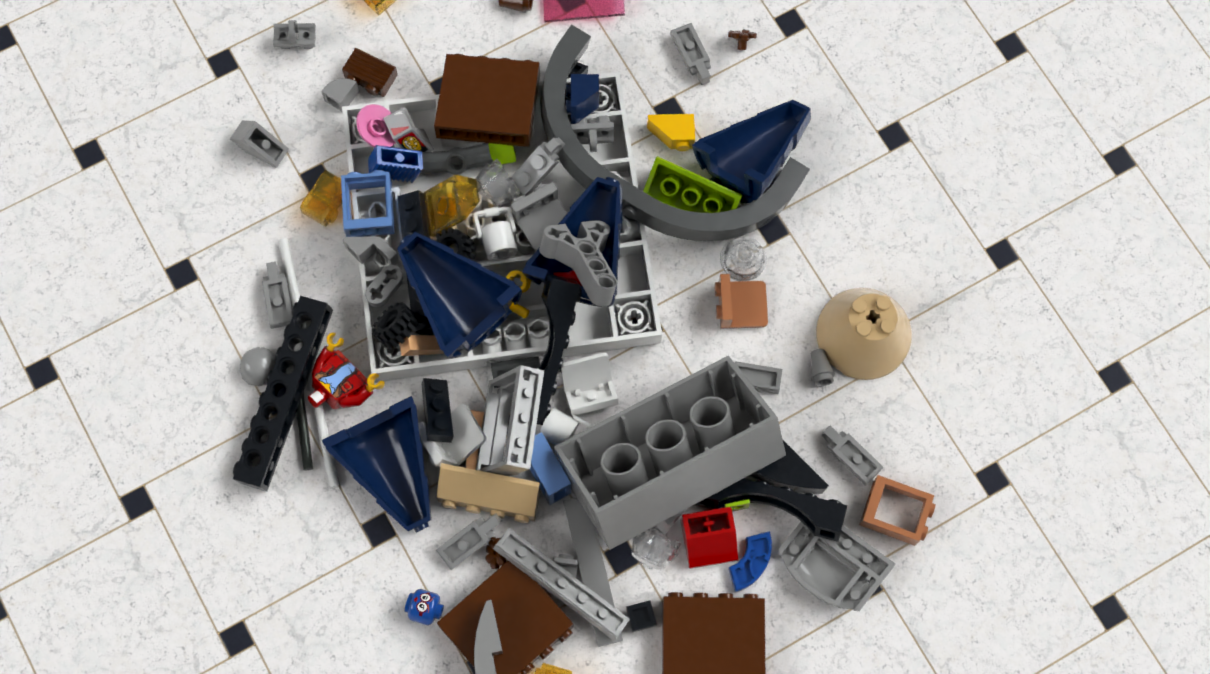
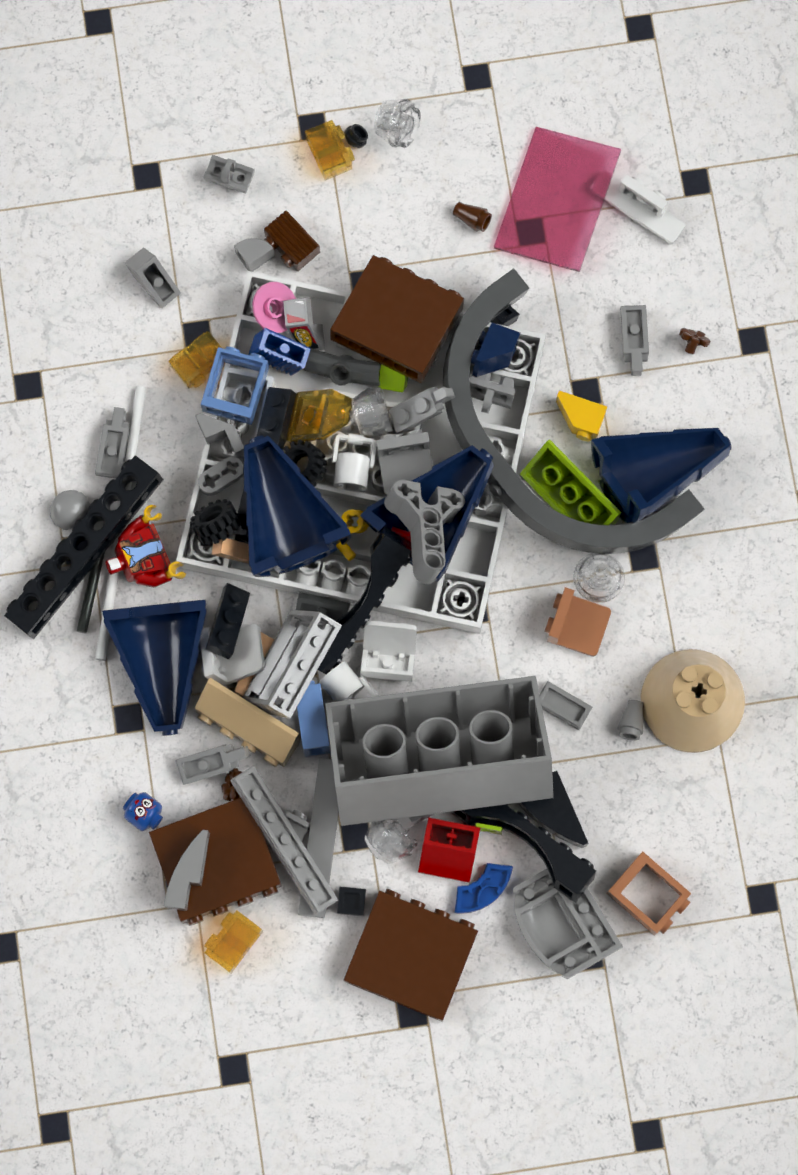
camera: 25 degrees right, 5 degrees up
light grey hinge [821,426,884,486] -> none

